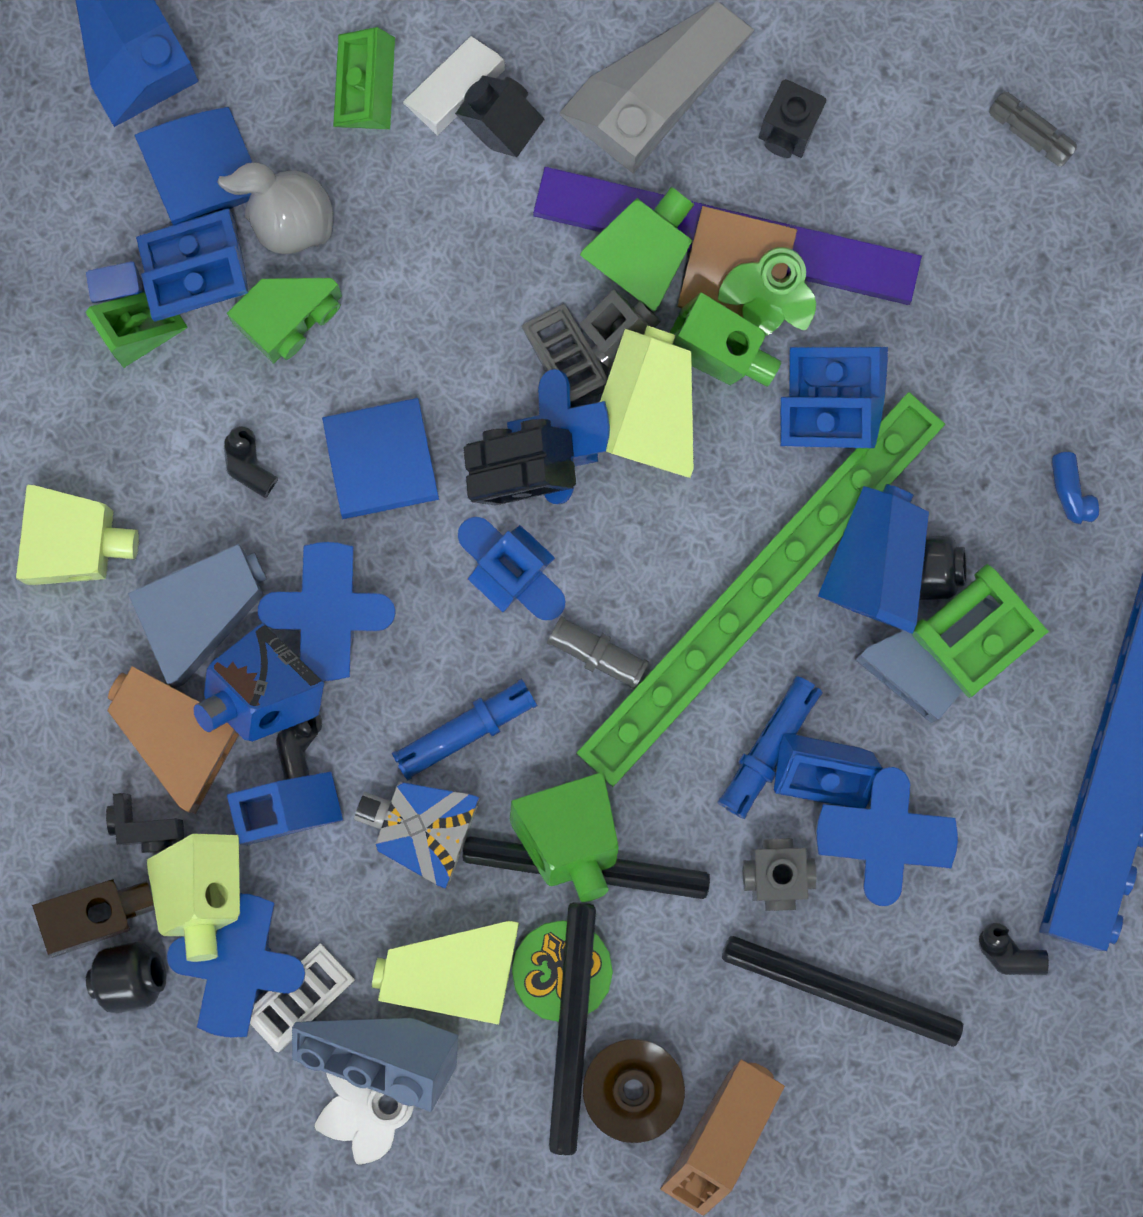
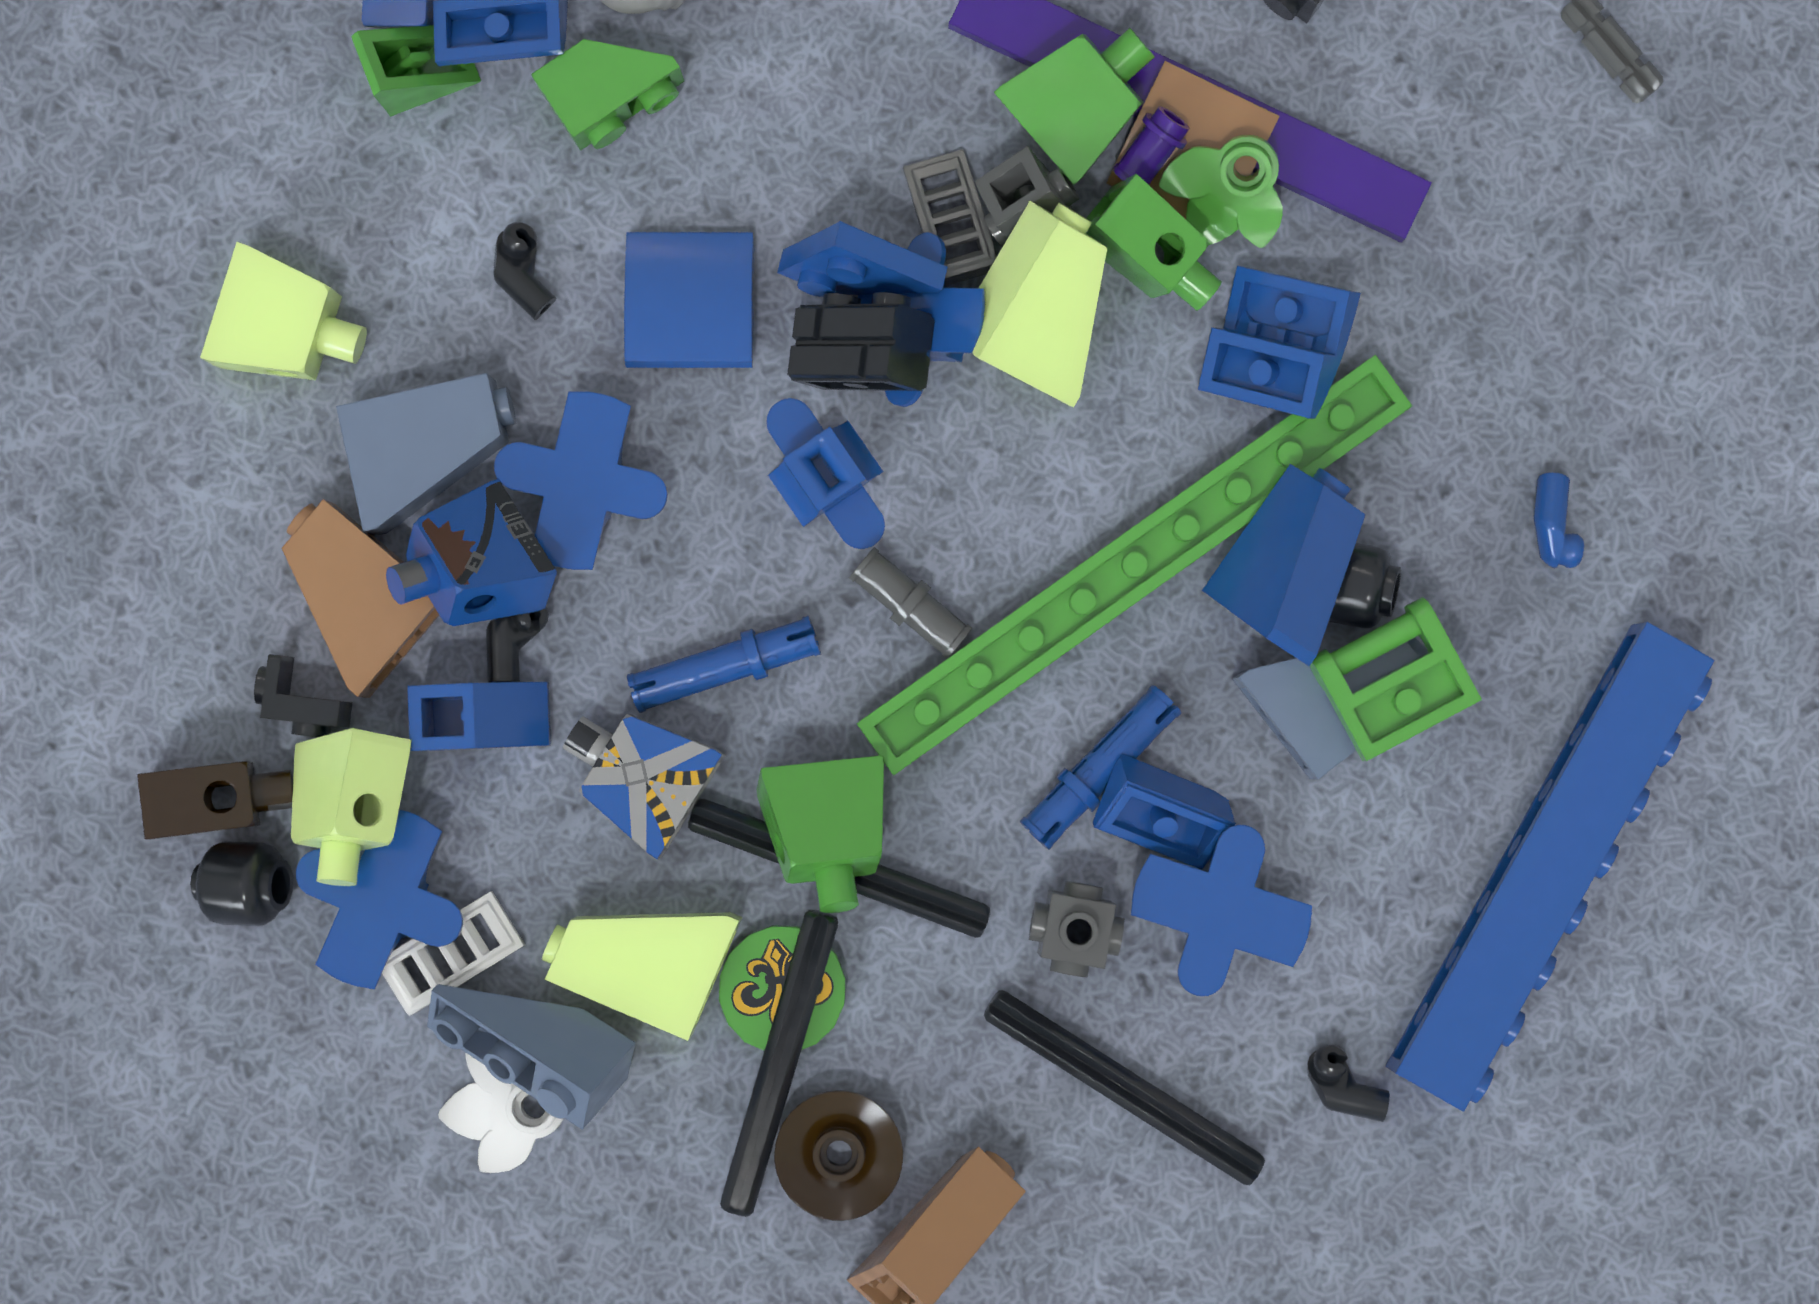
camera: 15 degrees right, 5 degrees up
none -> blue wing [777,221,948,297]
none -> dark purple pin [1113,106,1190,185]

